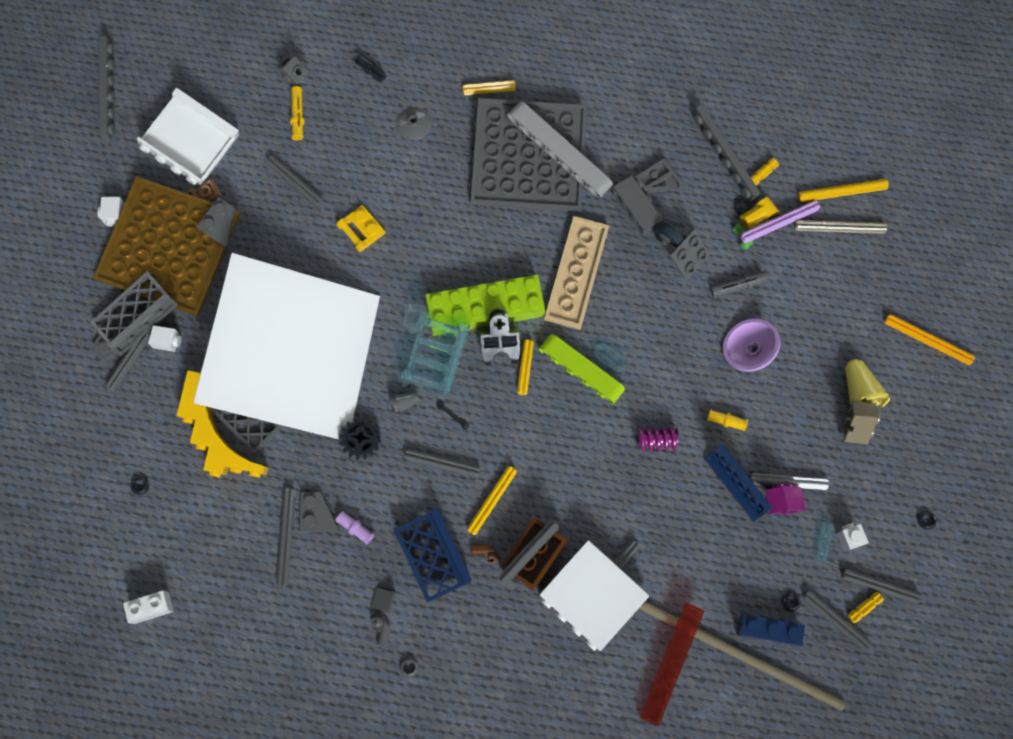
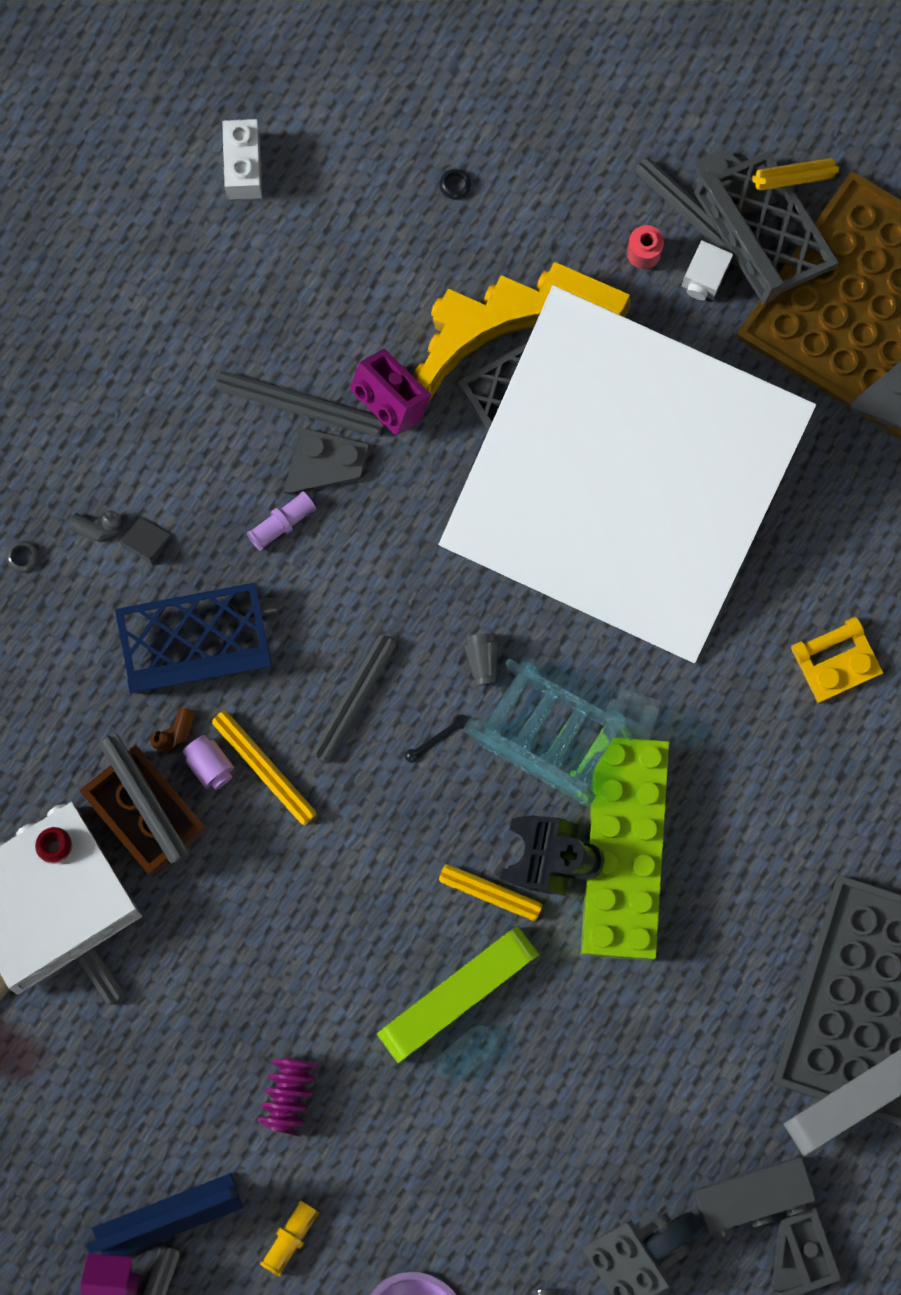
camera: 105 degrees right, 5 degrees up
black gear [339,418,381,461] -> none
tan plate [544,216,609,330] -> none
none -> dark red plate [35,827,72,864]
none -> lavender brick [183,735,234,790]
none -> magenta brick [350,348,431,436]
none -> coral brick [627,225,664,269]
none -> yellow axle [752,158,839,190]

